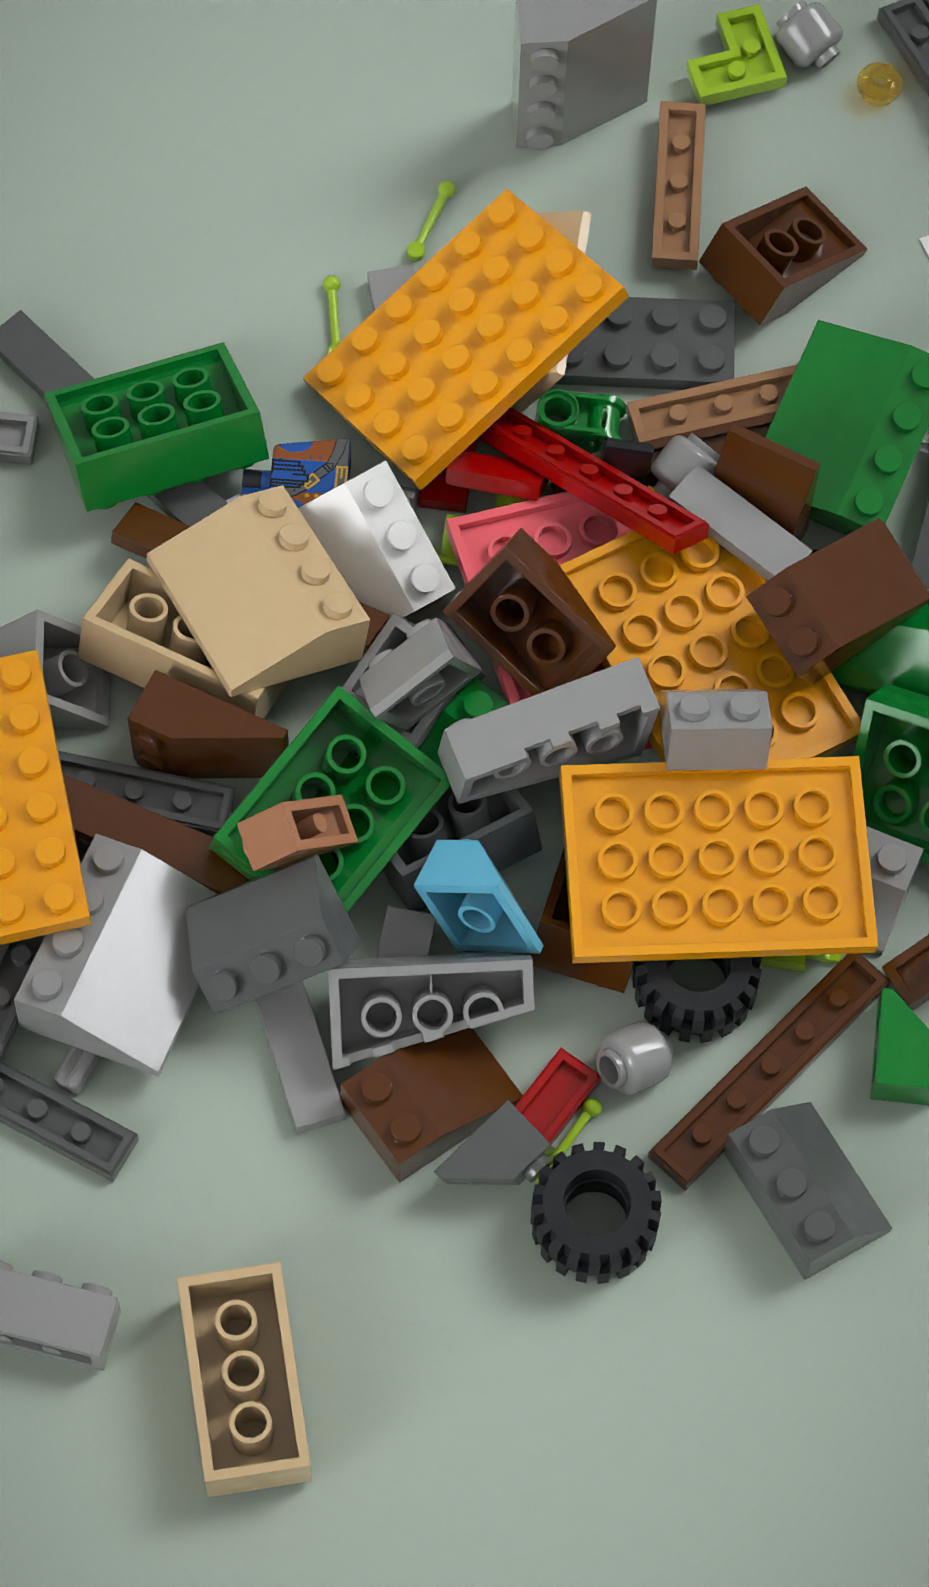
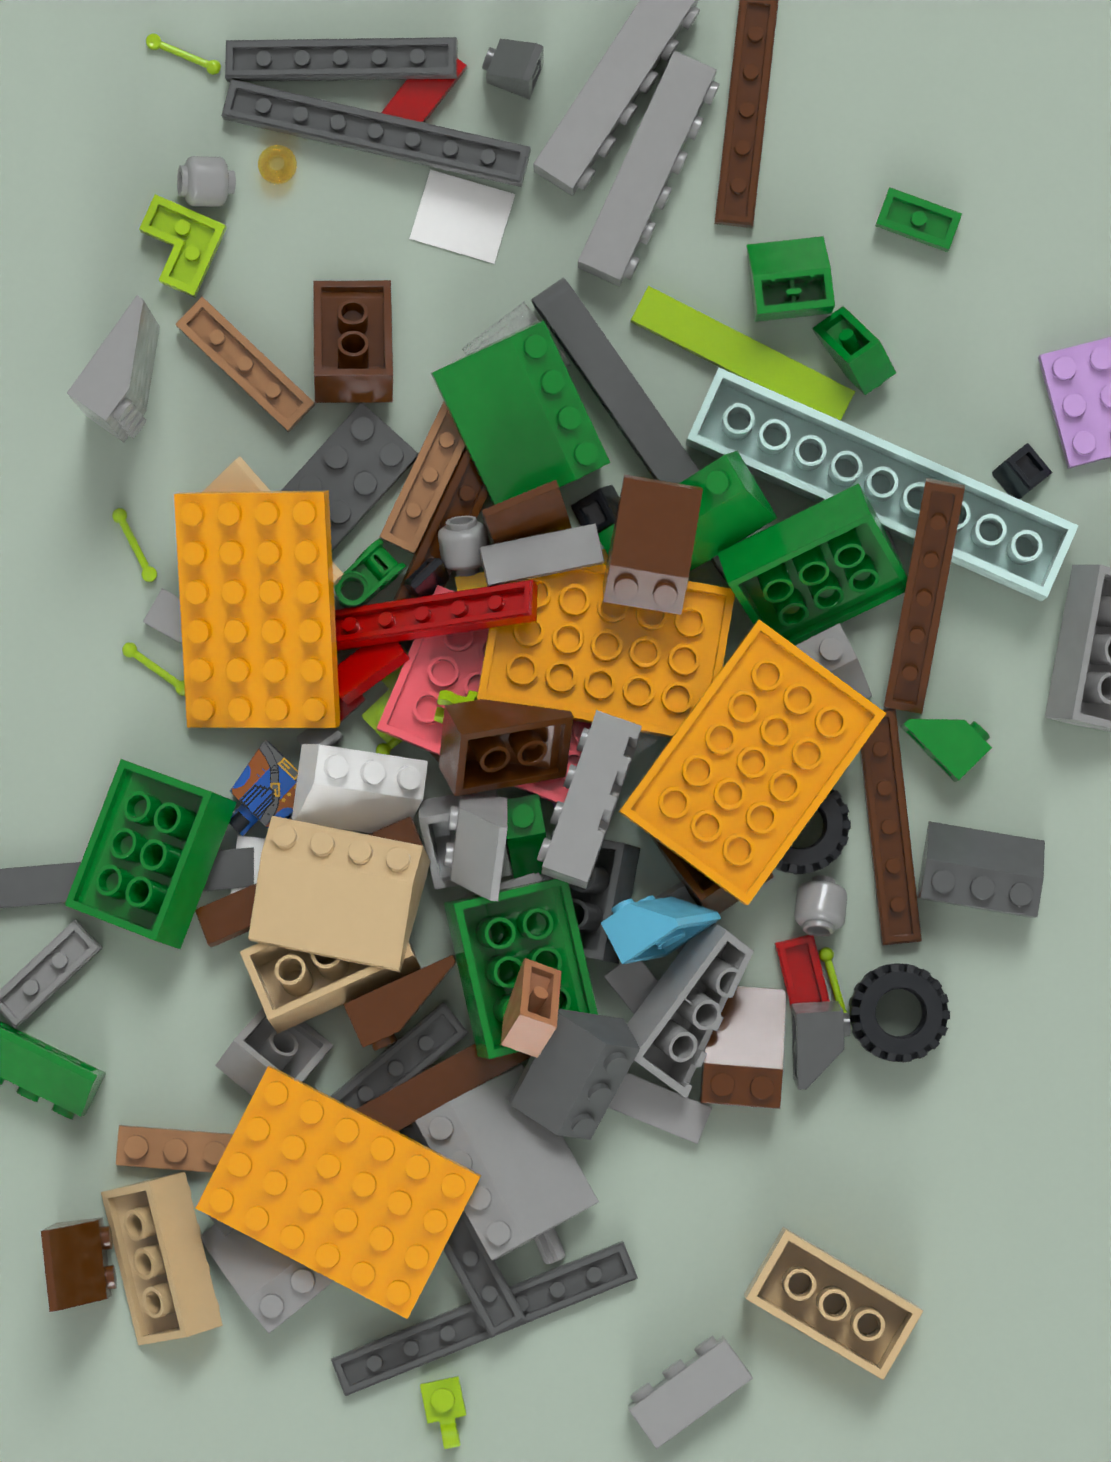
camera: 50 degrees left, 20 degrees up
light grey slope [658,689,772,770] -> none

